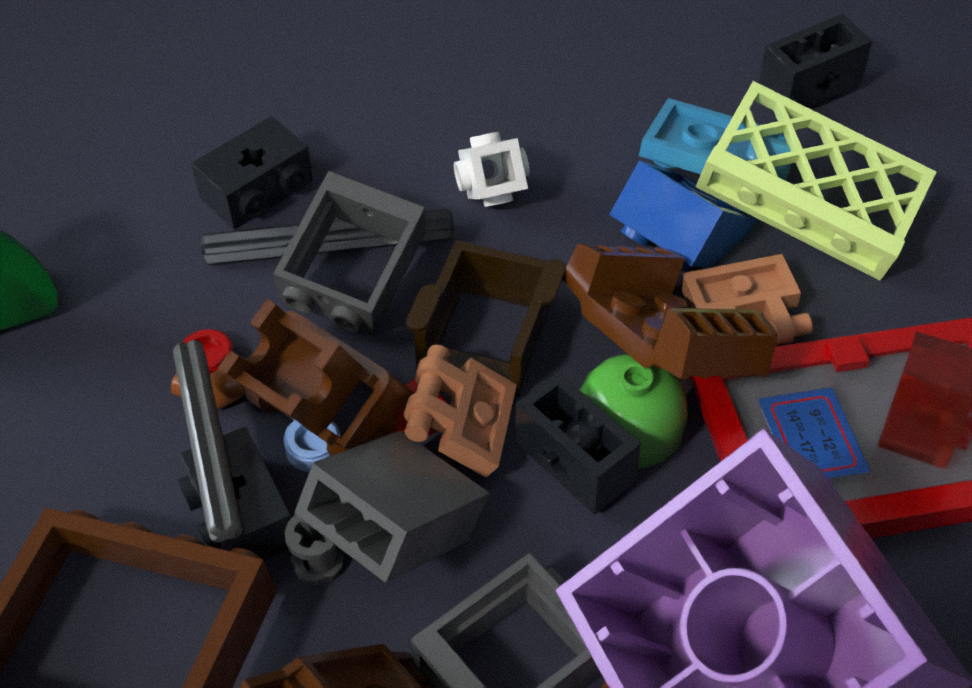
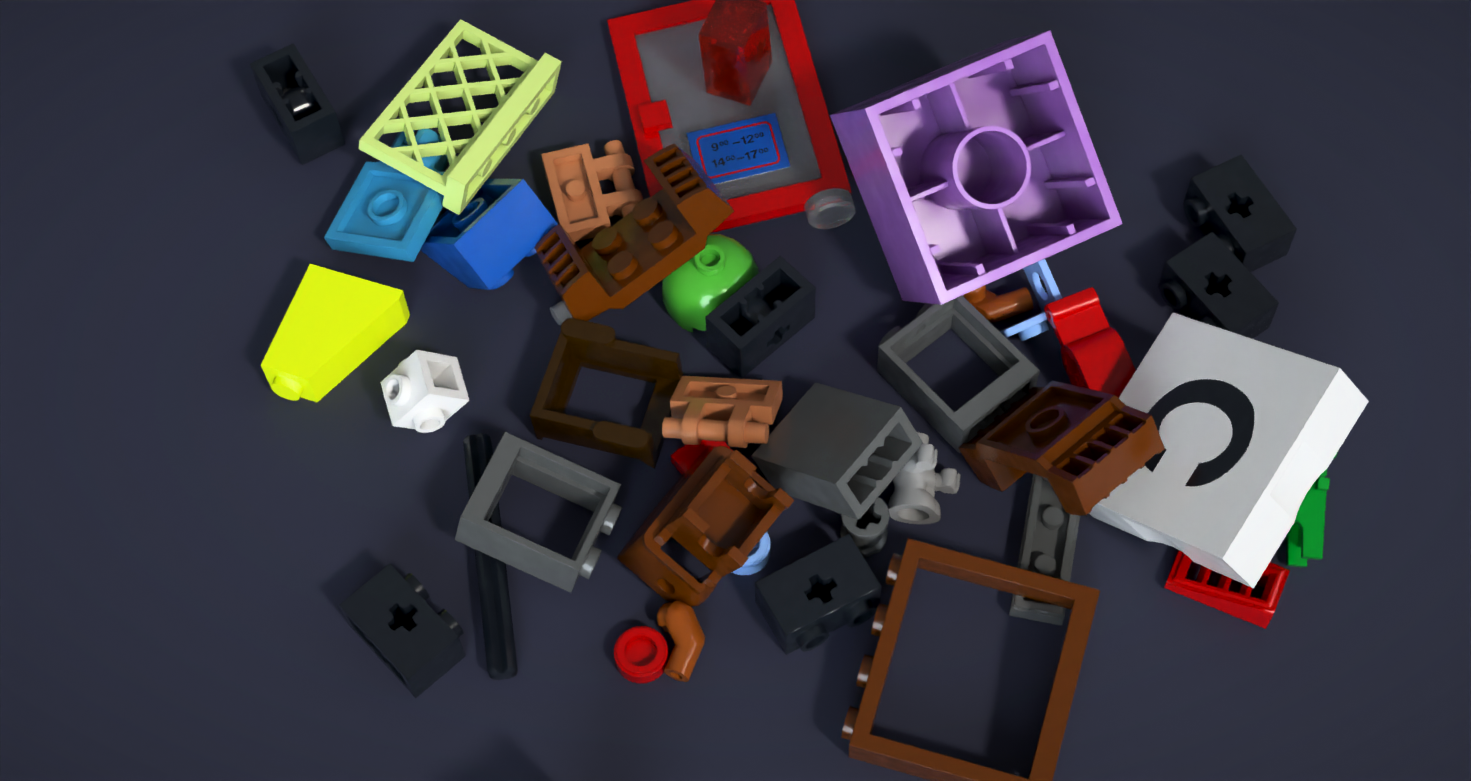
camera: 90 degrees left, 10 degrees up
dark grey axle [173,340,243,543] -> none
none -> neon yellow slope [261,264,410,402]
none -> light grey piece [888,432,961,524]

